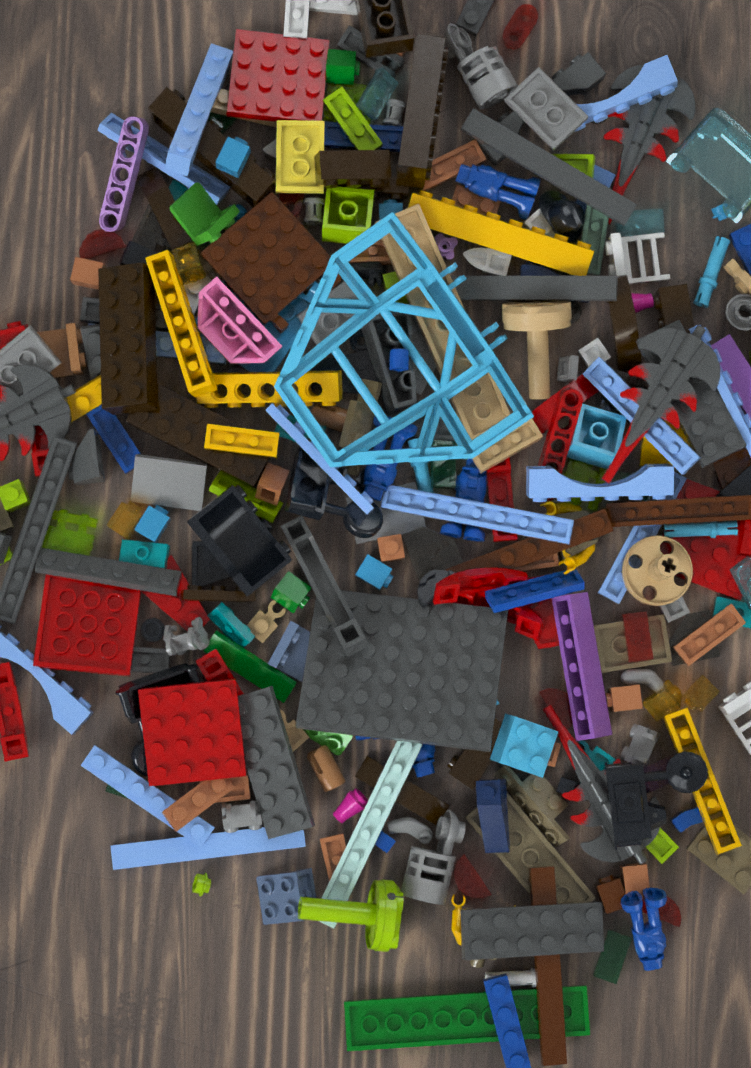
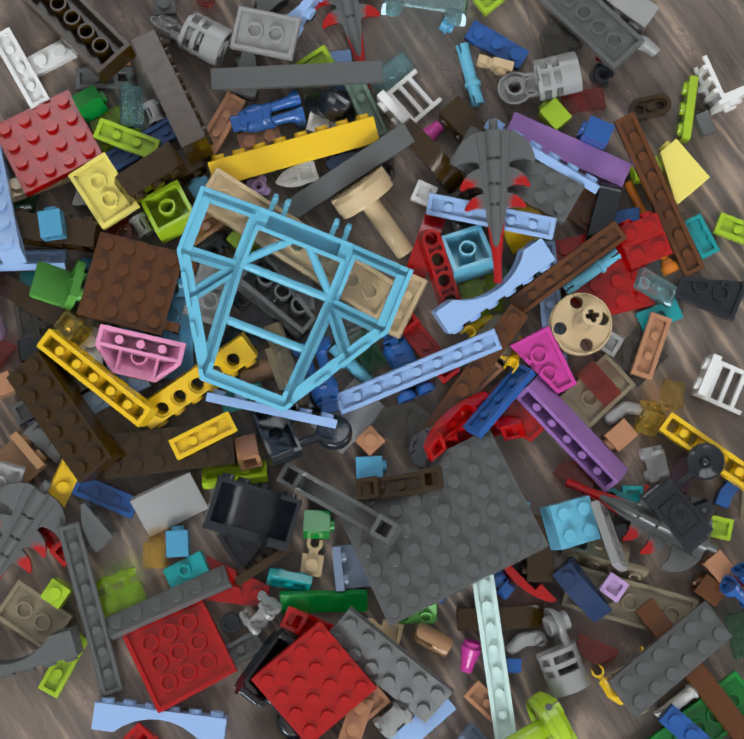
camera: 30 degrees left, 0 degrees up
blue hose [389,349,409,372] -> none
light grey tile [557,355,579,382] -> none
none -> dark brown slope [355,466,444,501]
none -> red slope [504,566,556,603]
none -> dark pink wing [509,325,577,394]
none -> light grey tile [590,500,629,572]
none -> lavender plate [598,572,629,603]

